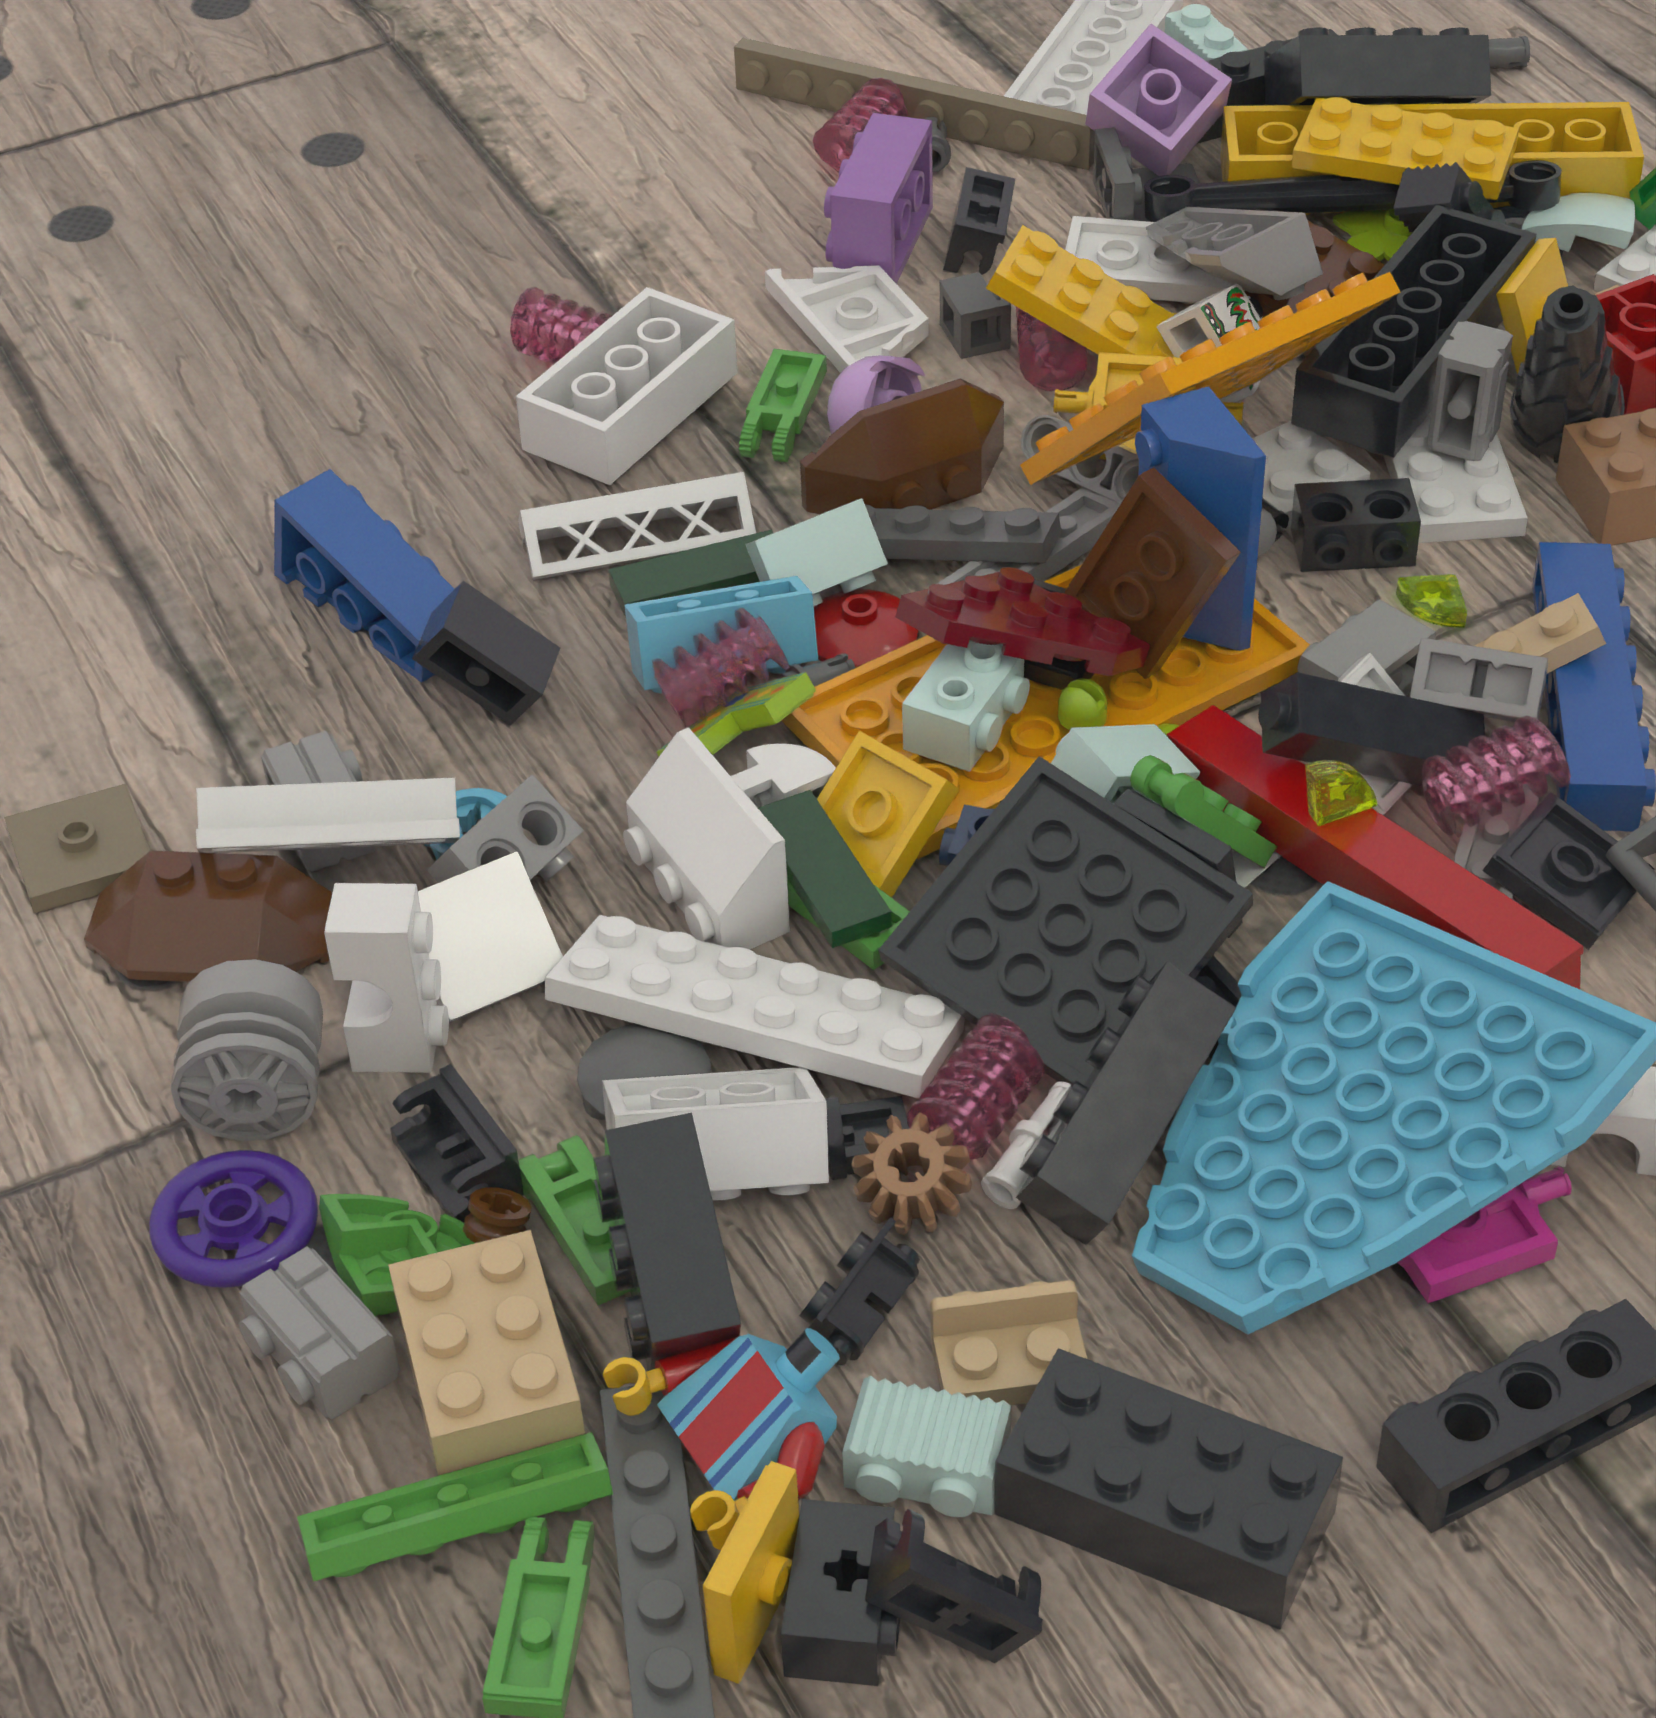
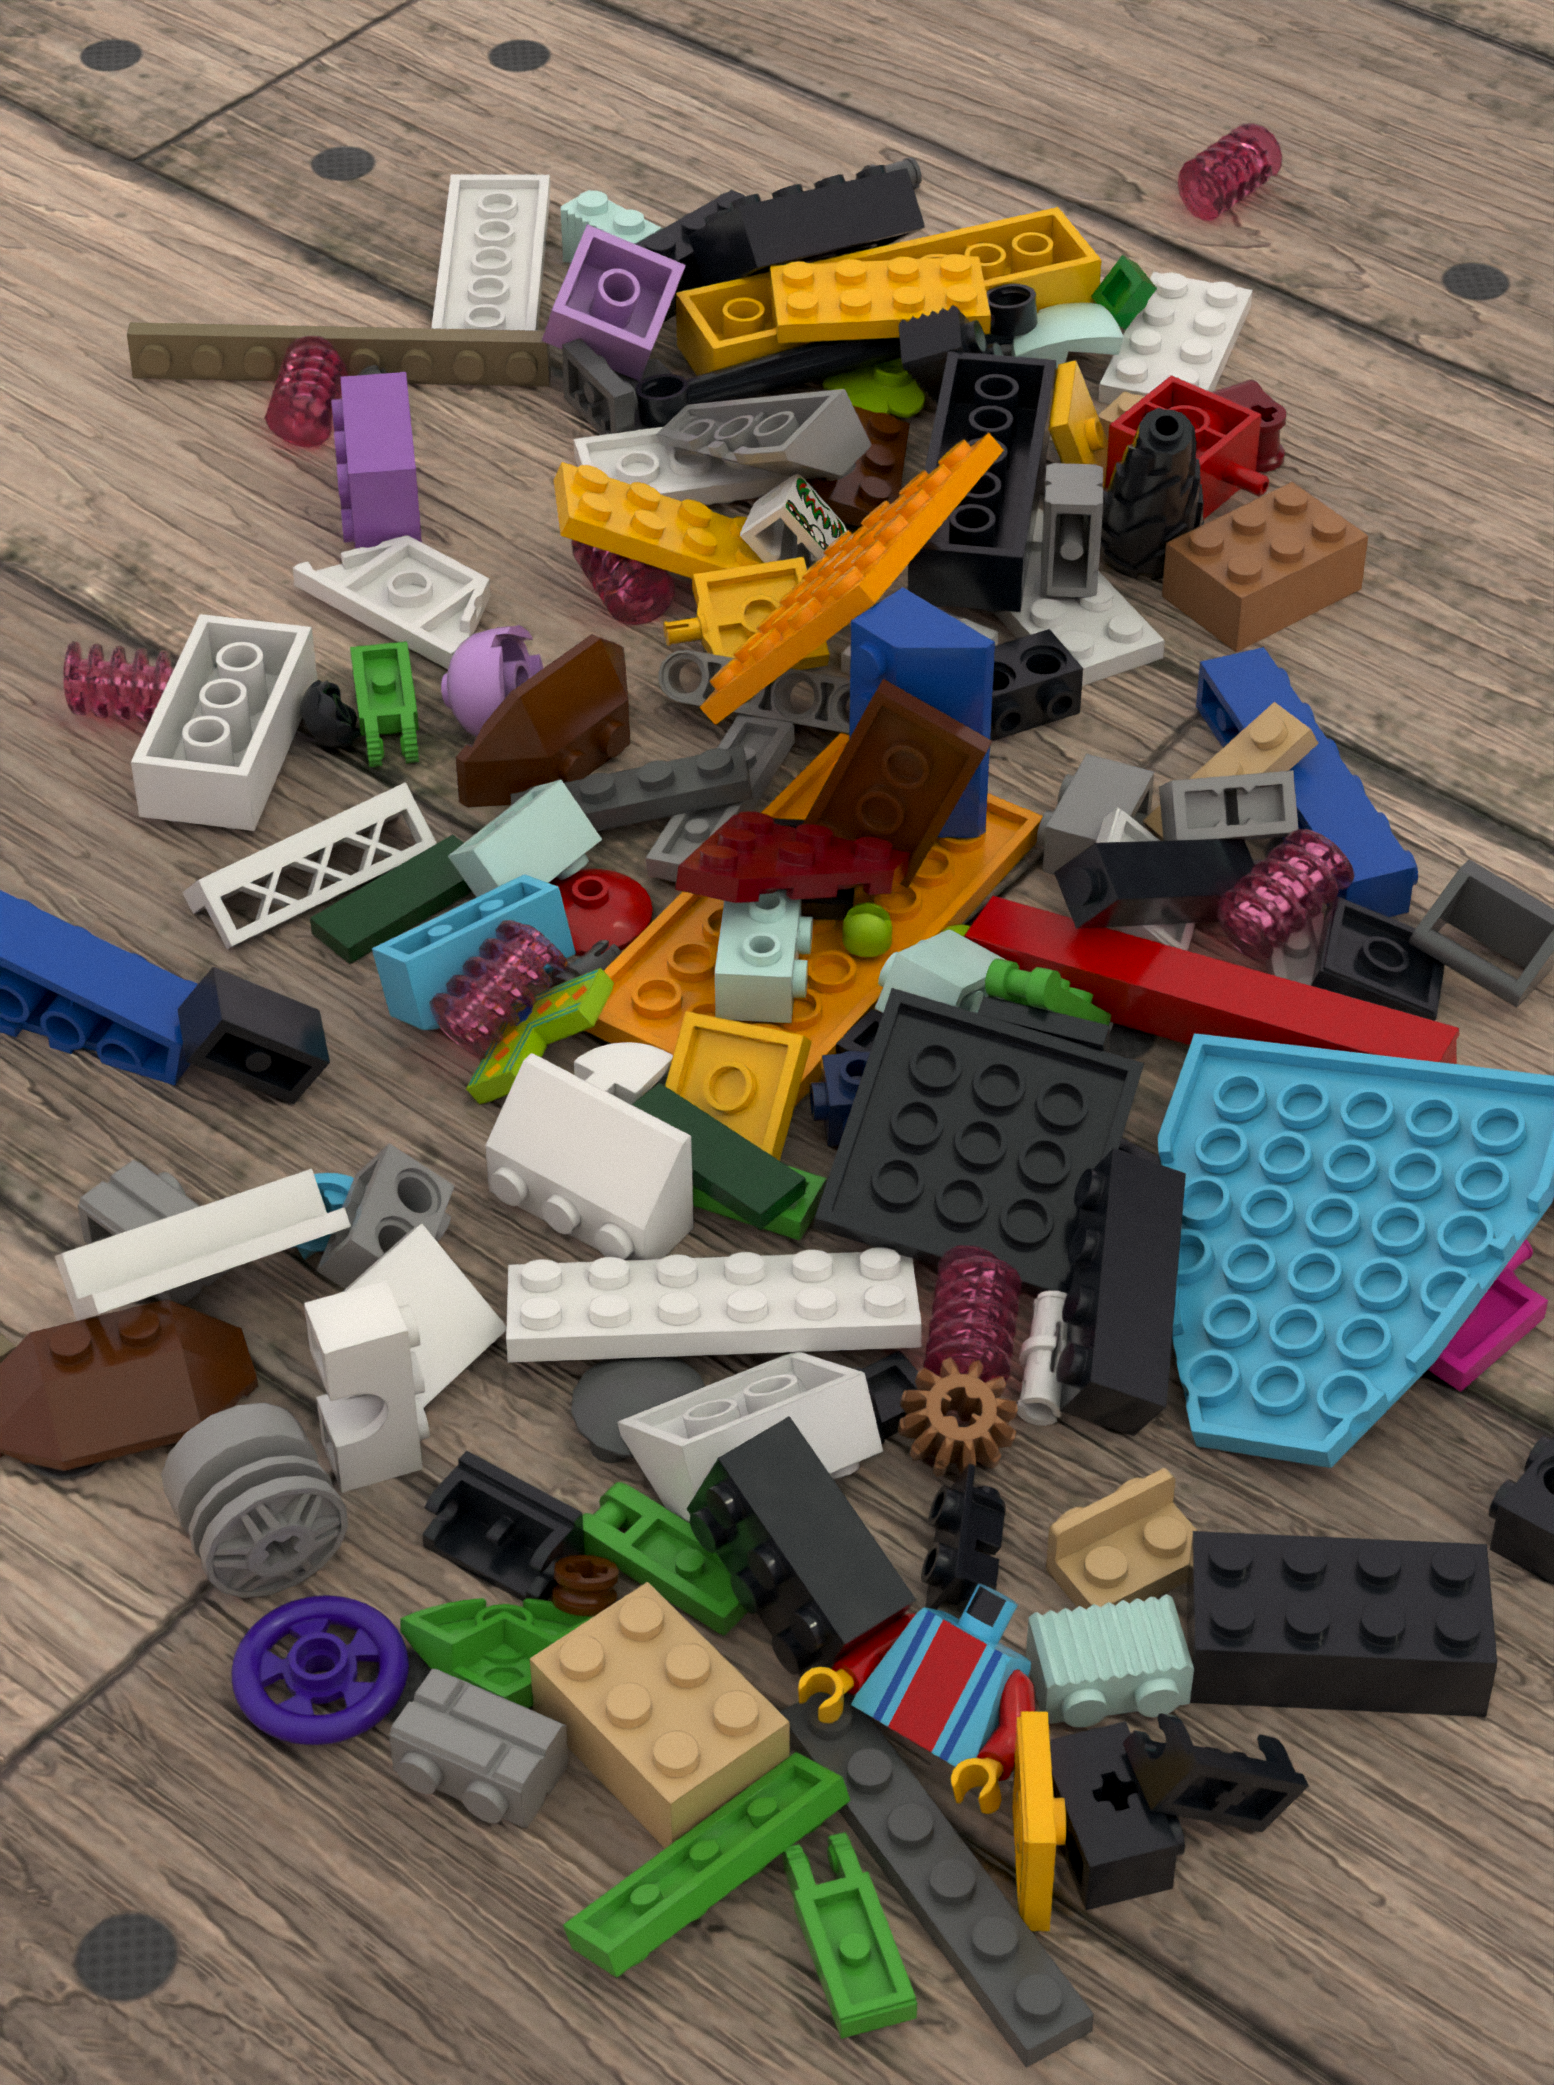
camera: 25 degrees left, 0 degrees up
dark grey brick [939,272,1011,359] -> none
black hinge [943,167,1015,275] -> none
clear neon green tile [1305,760,1378,826] -> none
clear neon green tile [1396,574,1467,628] -> none
none -> black plate [300,680,362,749]

